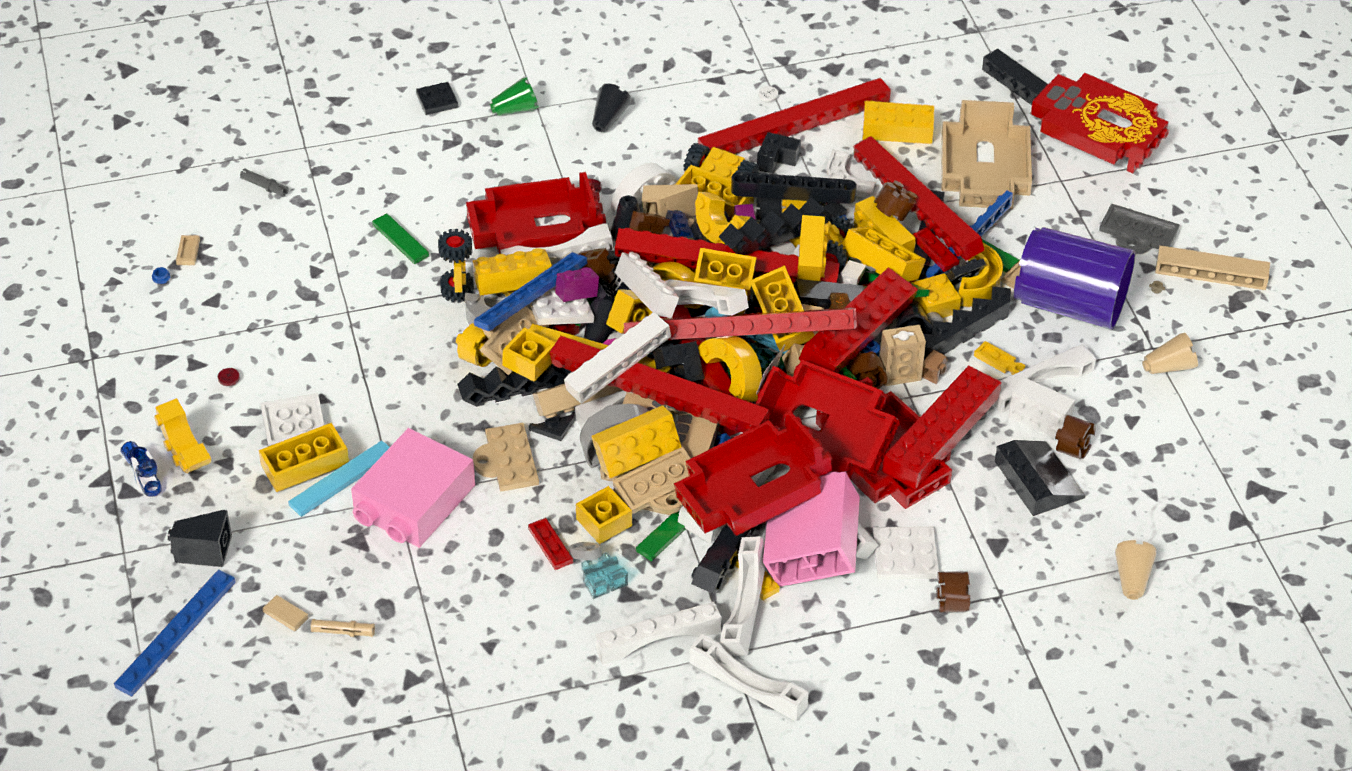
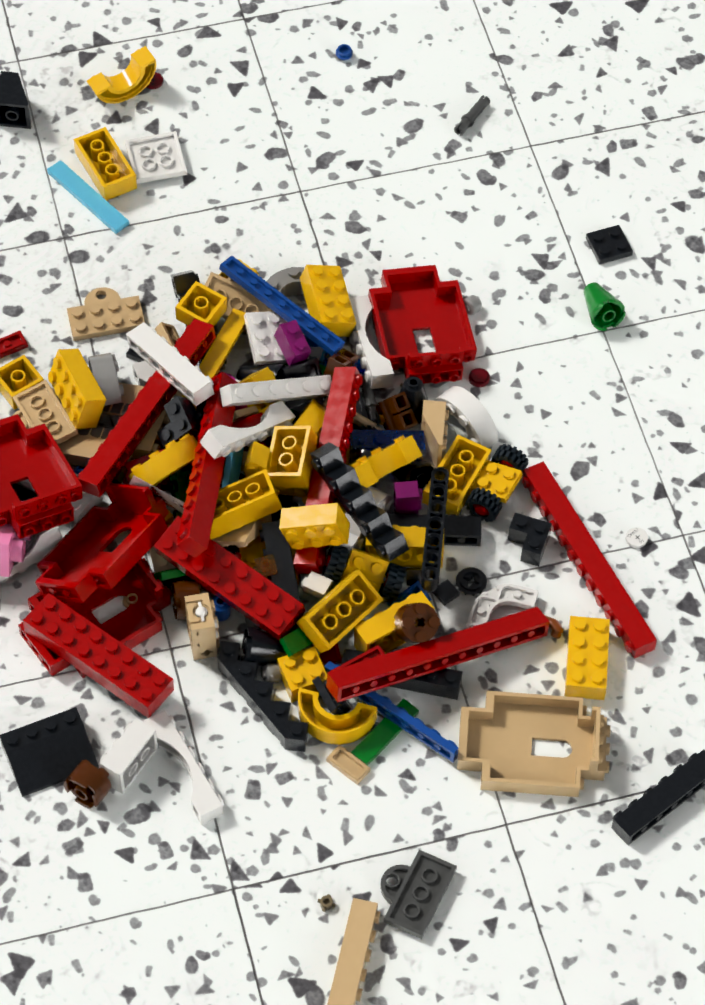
camera: 90 degrees right, 10 degrees up
clear blue connector [120,441,162,497] -> none
tan tile [176,235,200,265] -> none
dark red piece [217,368,240,386] -> none
bright pink brick [351,428,475,548] -> none
green tile [372,213,429,265] -> none
black plate [438,229,474,303] -> none
black cone [592,83,631,132] -> none
medium nougat brick [922,350,948,384] -> none
yellow plate [974,341,1026,375] -> none
dark purple container [1014,227,1136,330] -> none
red panel [1031,73,1169,174] -> none
tan cone [1142,332,1198,374] -> none

